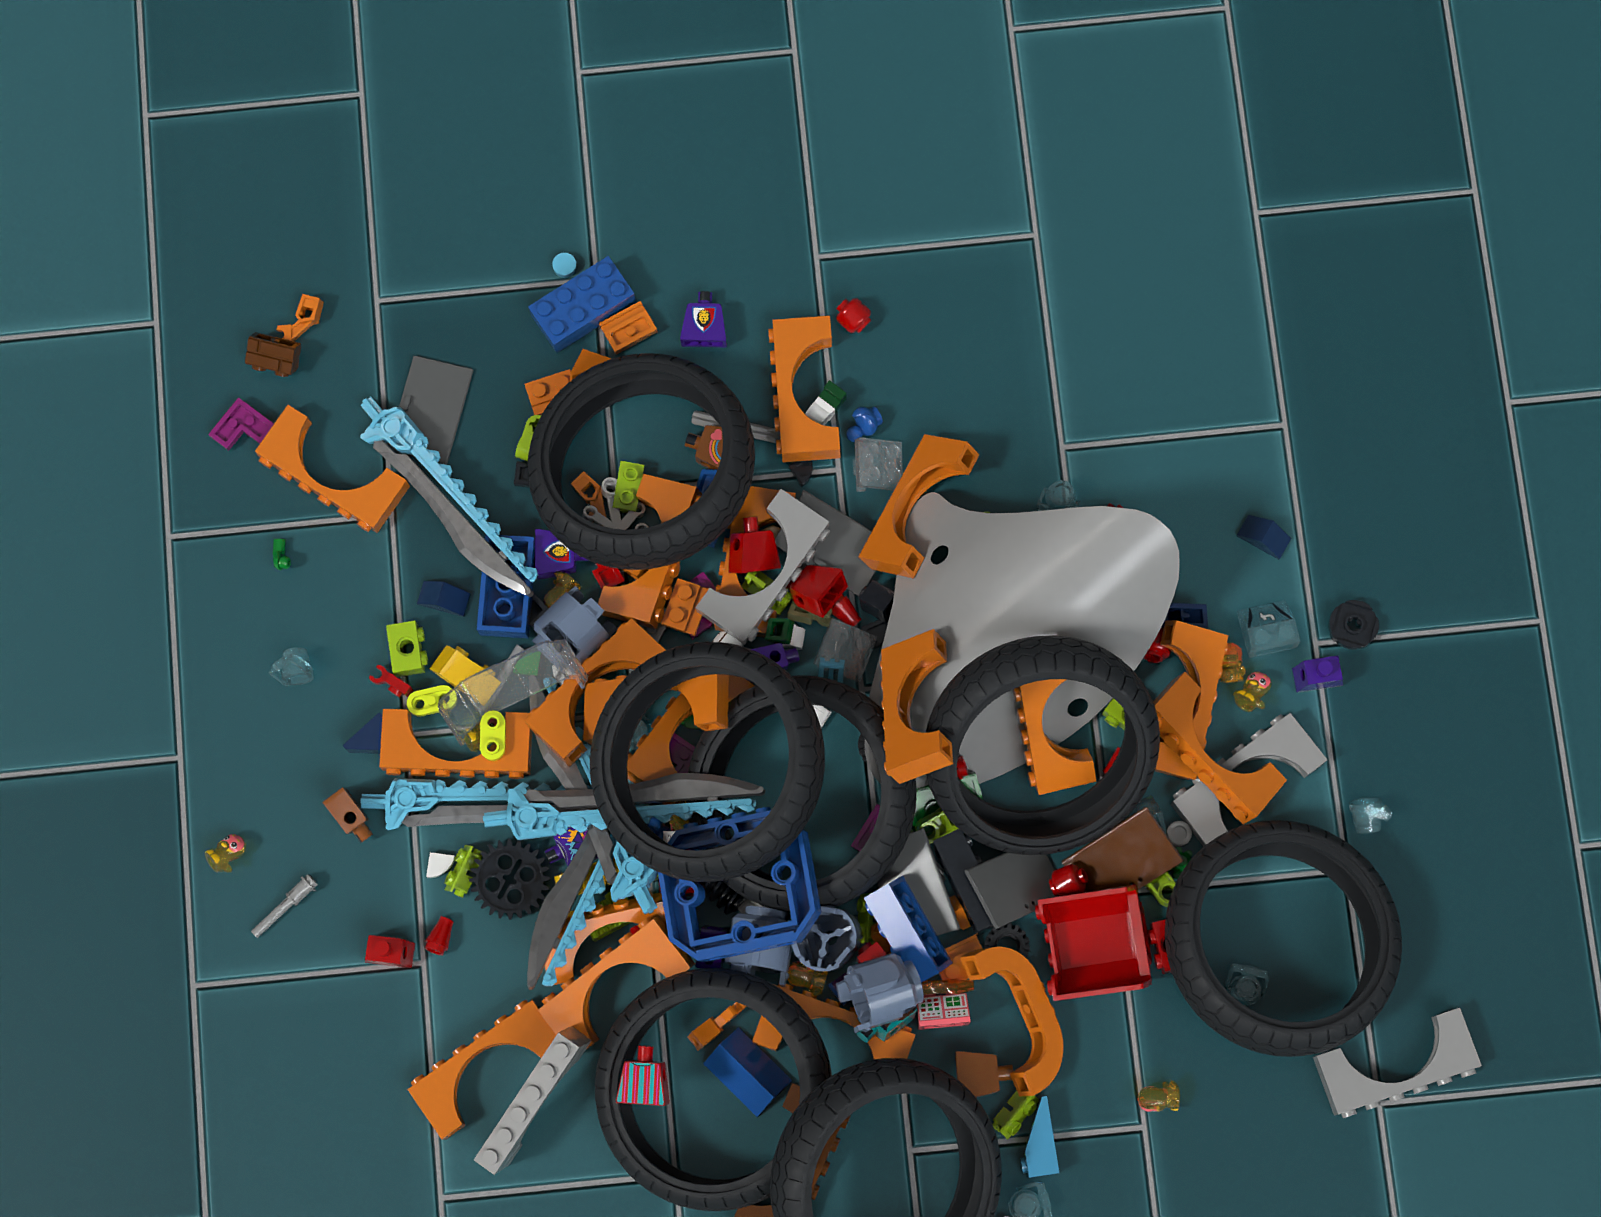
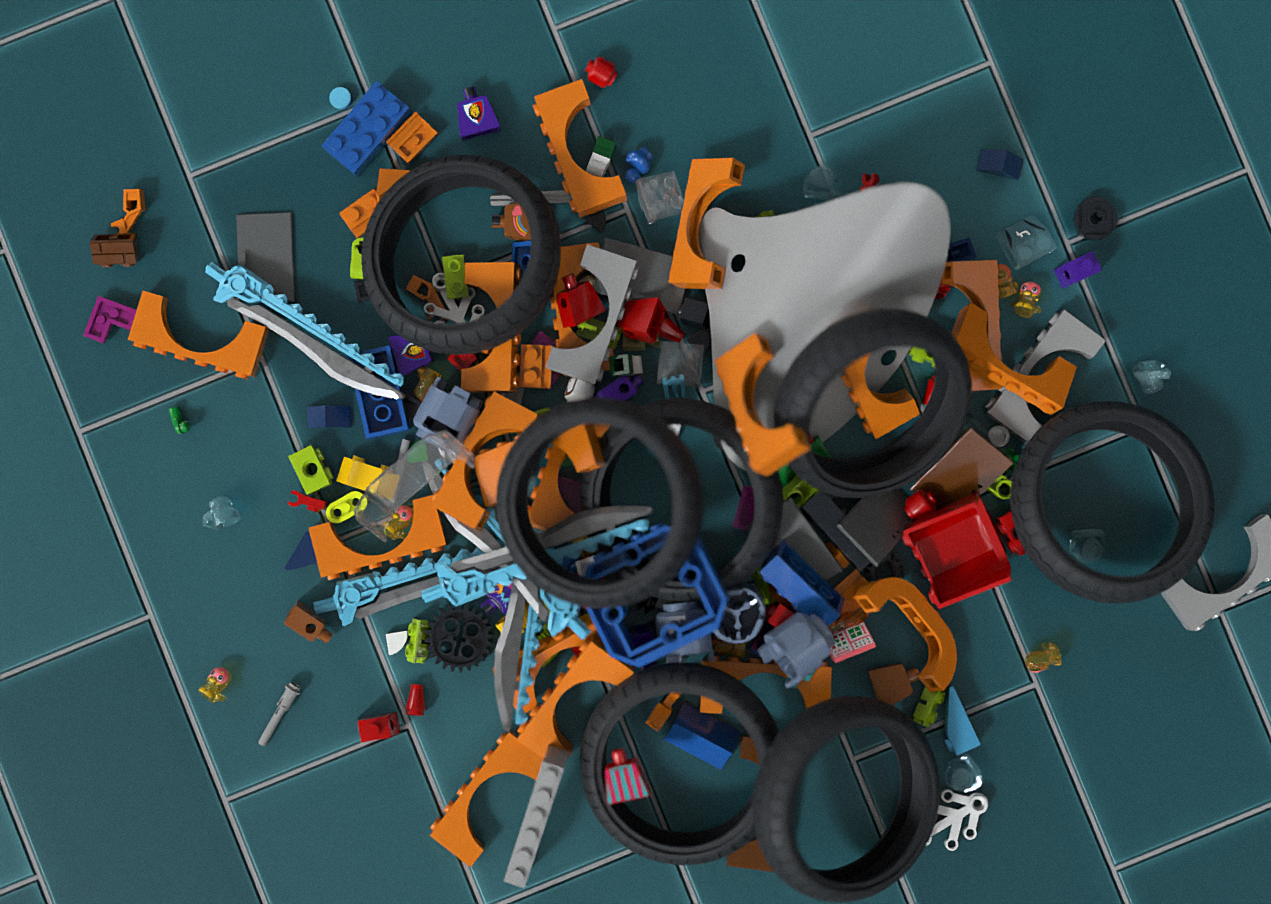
camera: 20 degrees left, 10 degrees up
neon yellow plate [480,710,506,761] -> none

